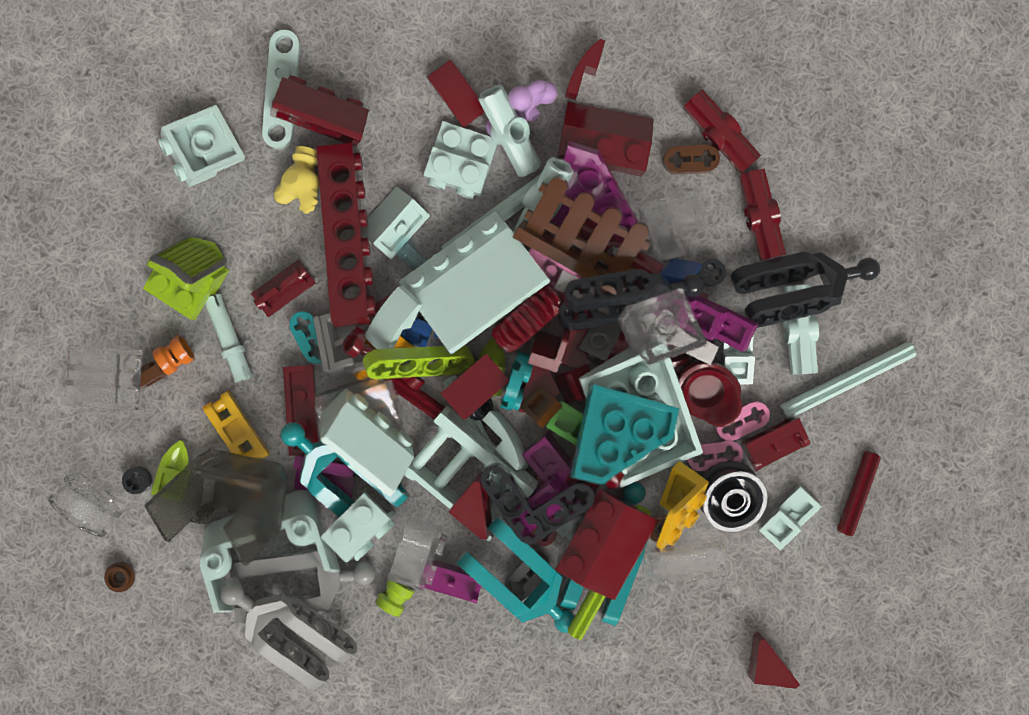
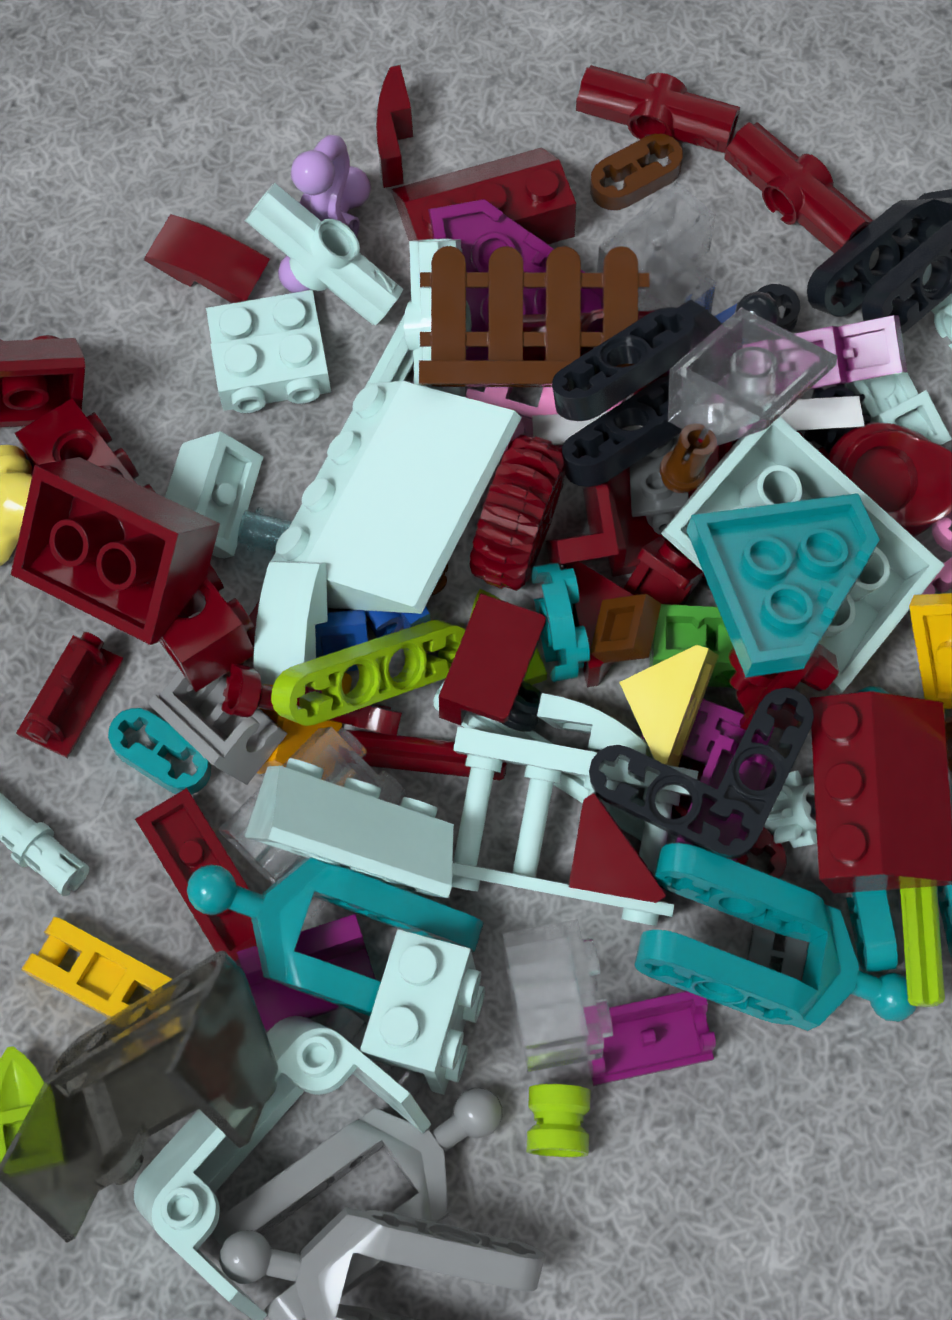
camera: 30 degrees left, 20 degrees down
none -> dark red slope [10,457,220,645]
none -> light yellow slope [619,645,719,767]
none -> reddish brown pin [659,423,717,493]

